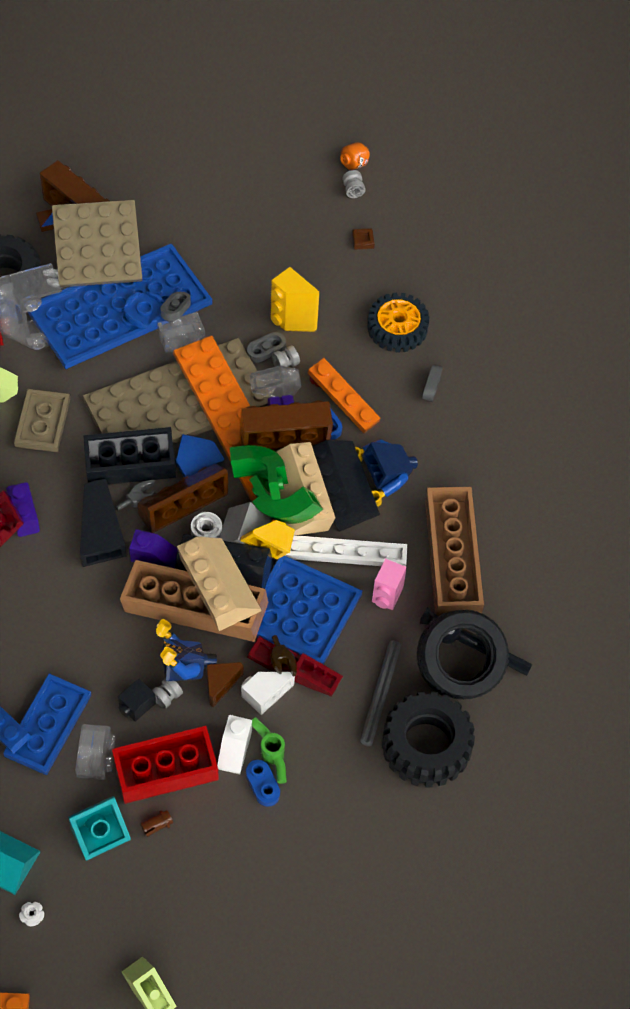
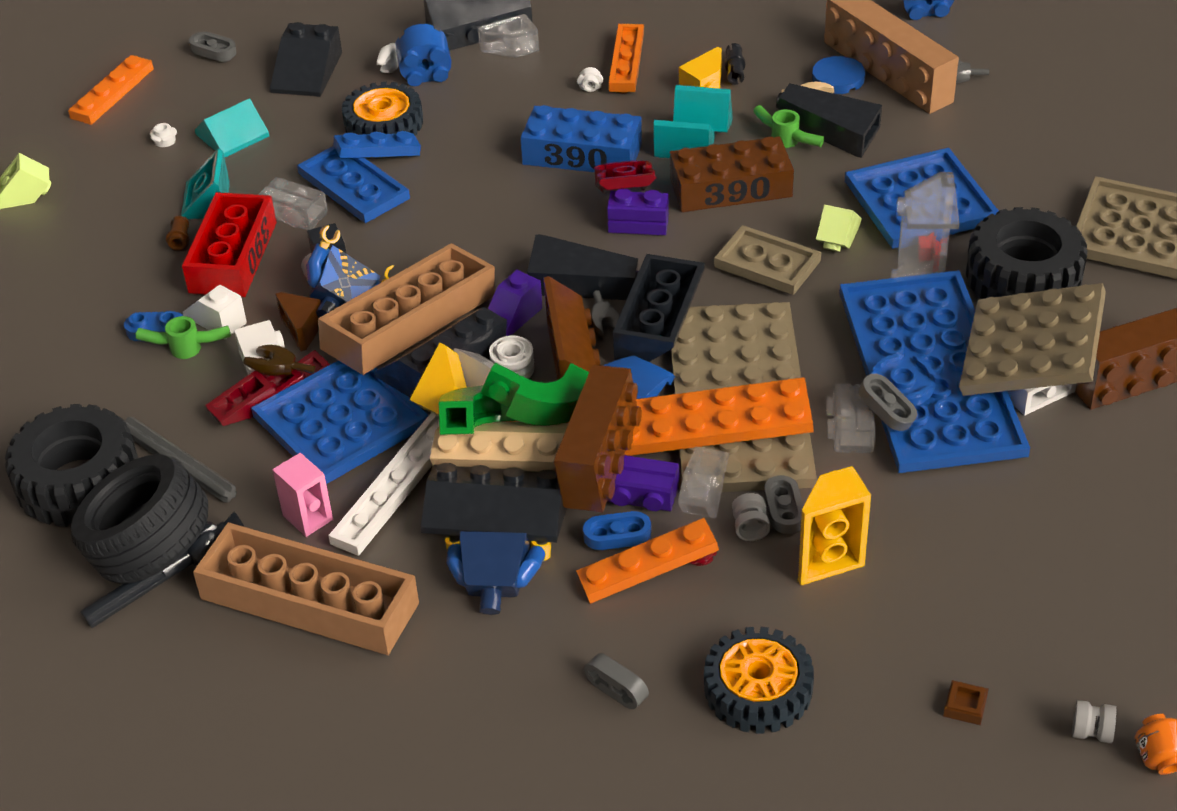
camera: 120 degrees right, 15 degrees down
tan slope [177,536,261,631] -> none

